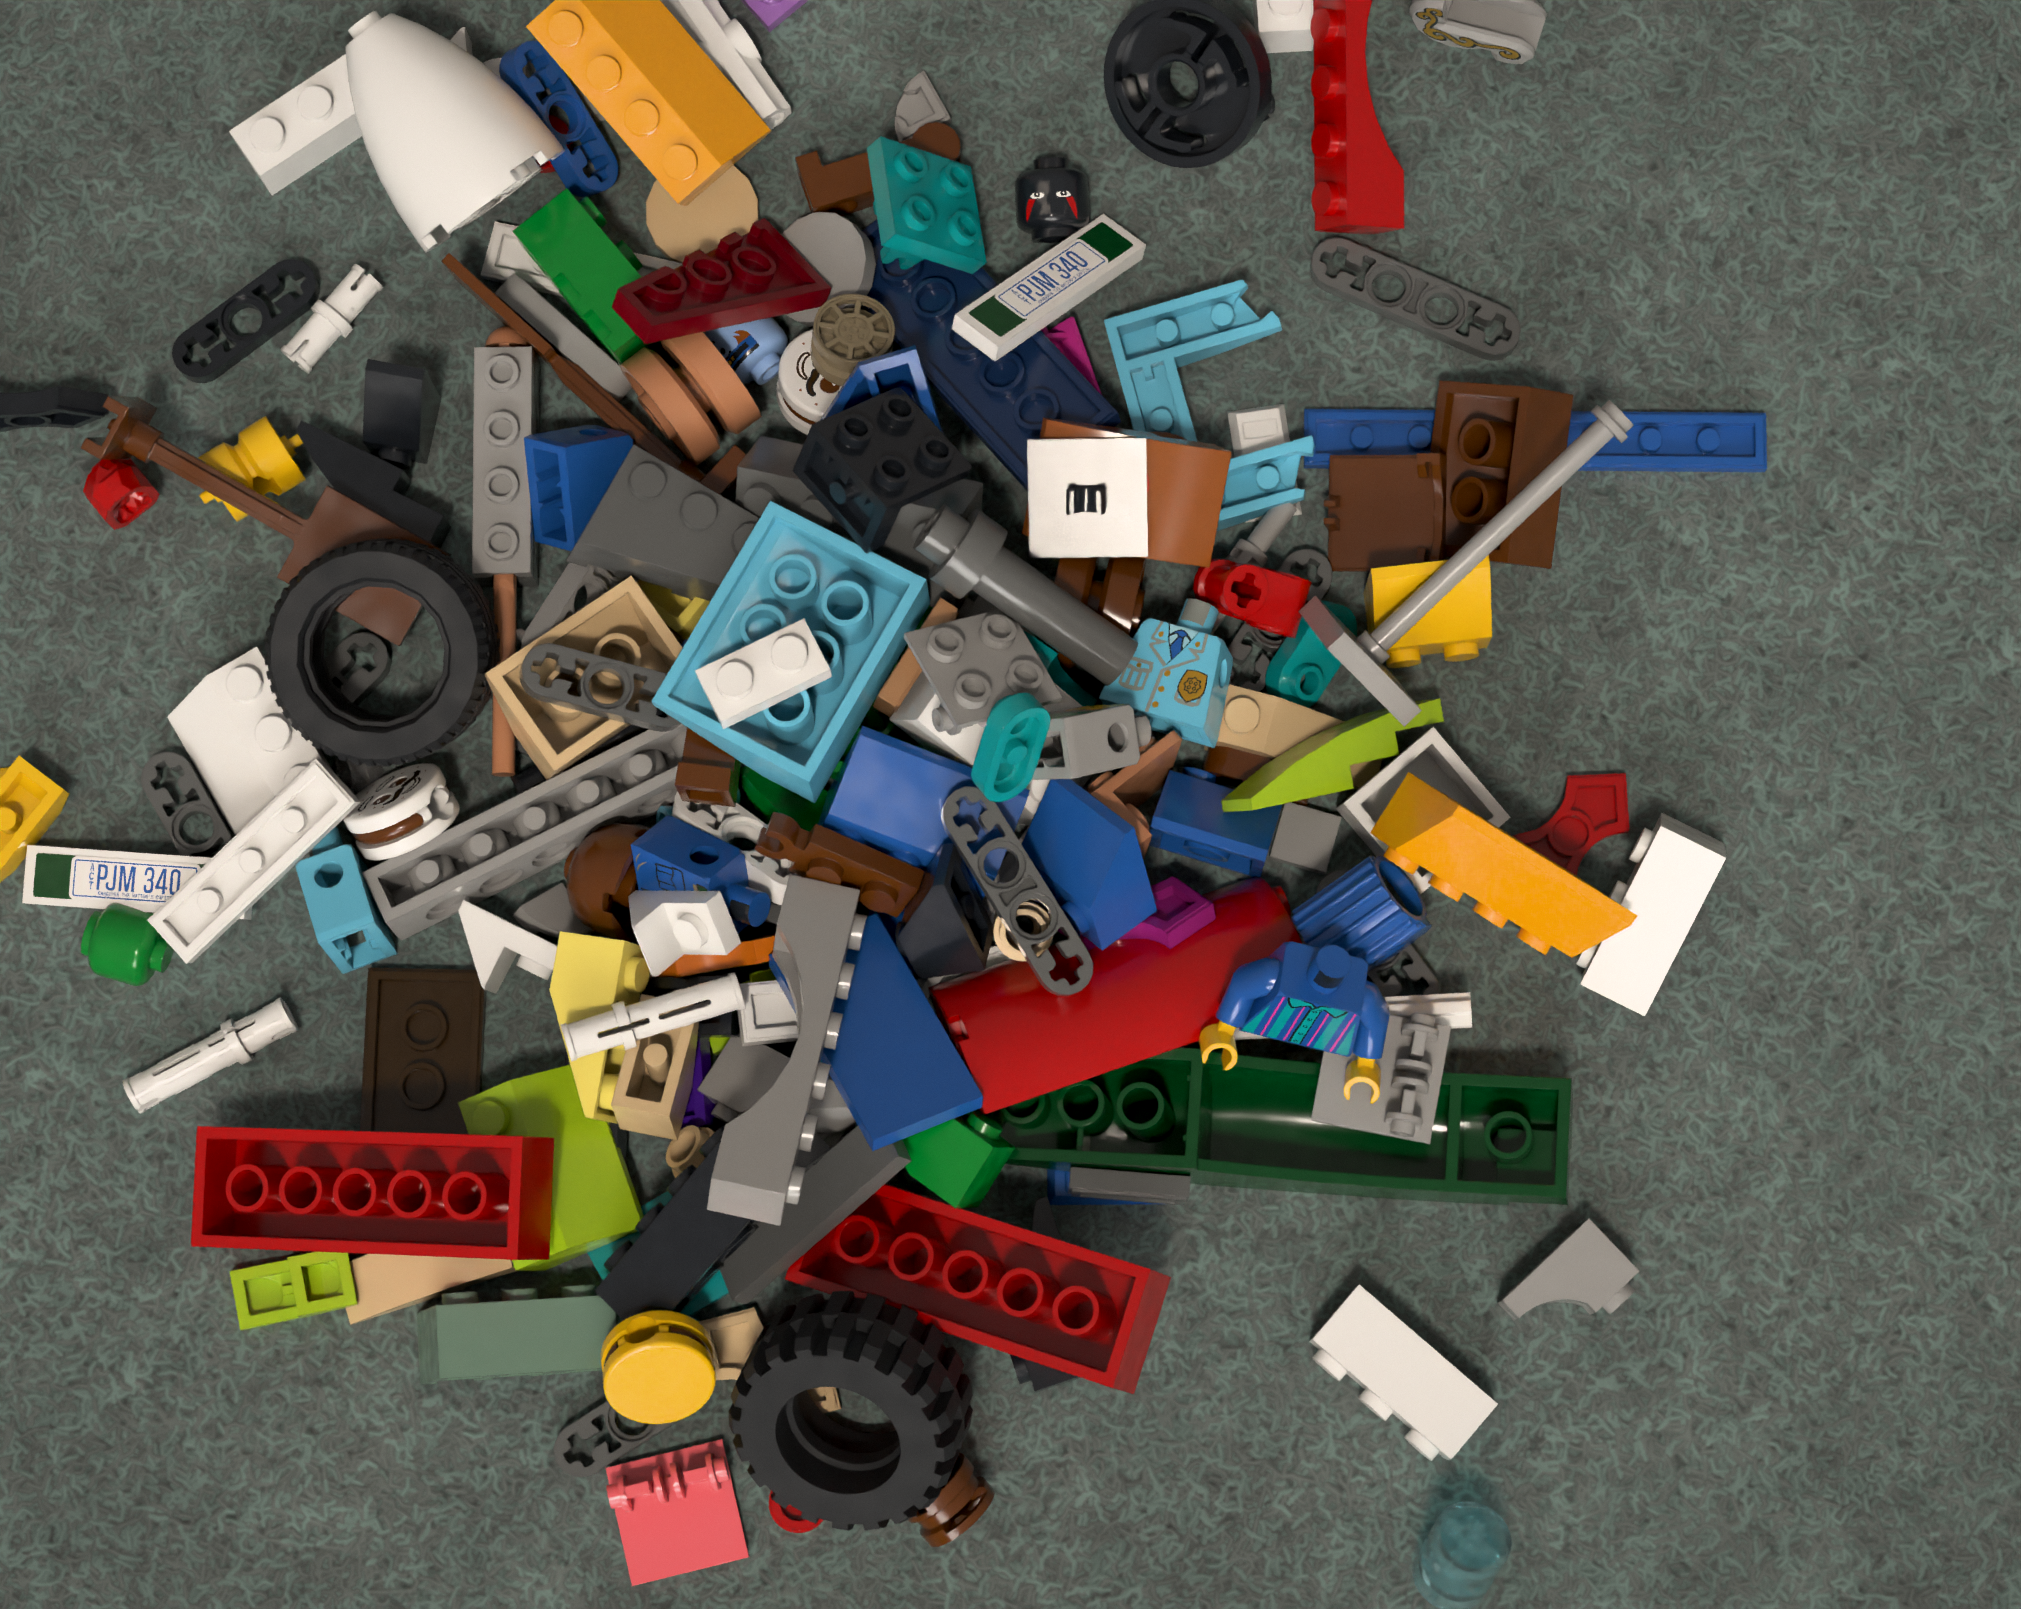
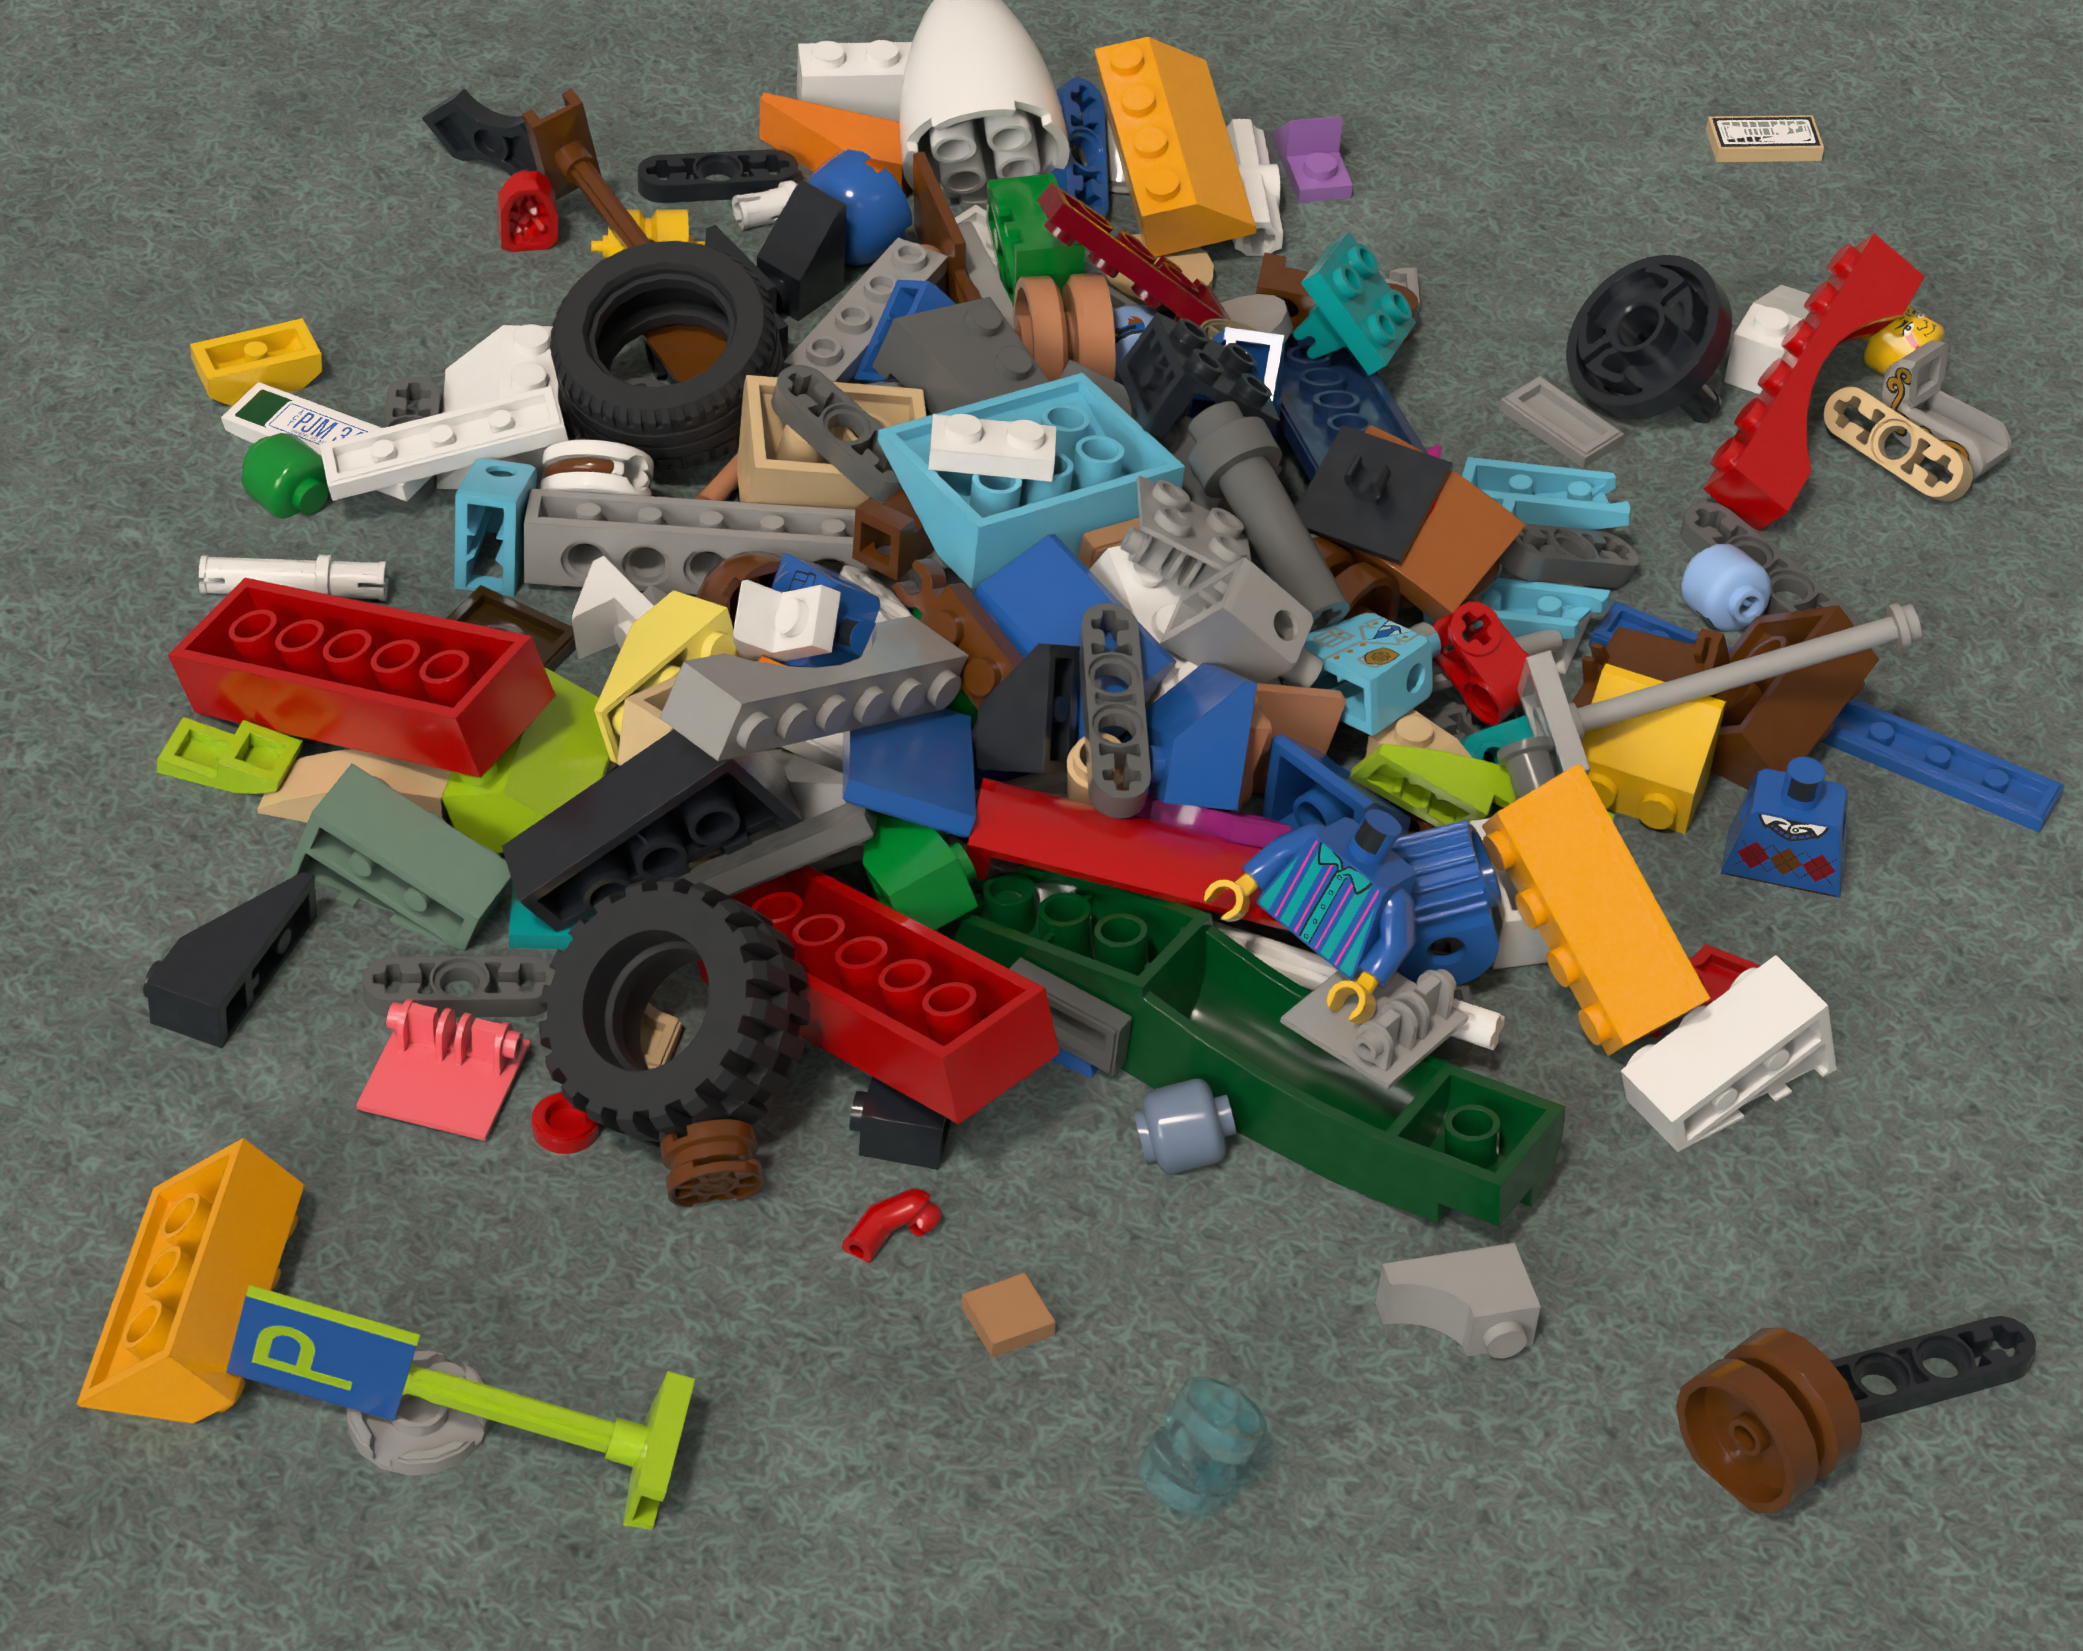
camera: 20 degrees right, 35 degrees down
white pin [560,972,746,1062] -> none
yellow head [601,1310,716,1424] -> none
tile [952,214,1146,361] -> none
teal plate [971,693,1051,802] -> none
black head [1015,157,1090,243] -> none
white brick [1309,1285,1498,1461] -> none
none -> black slope [143,872,317,1049]
none -> orange slope [759,92,910,195]
none -> blue cylinder [808,149,912,266]
none -> red arm [842,1188,942,1263]
none -> medium nougat tile [961,1272,1056,1357]
none -> sand blue head [1133,1079,1237,1174]
none -> dark grey bush [1497,736,1556,803]
none -> dark grey beam [1498,523,1639,588]
none -> light grey tile [1499,376,1624,469]
none -> reddish brown wheel [1676,1328,1862,1514]
none -> light blue head [1681,544,1772,632]
none -> blue torso [1720,757,1848,898]
none -> tan beam [1824,387,1973,501]
none -> black beam [1830,1316,2036,1423]

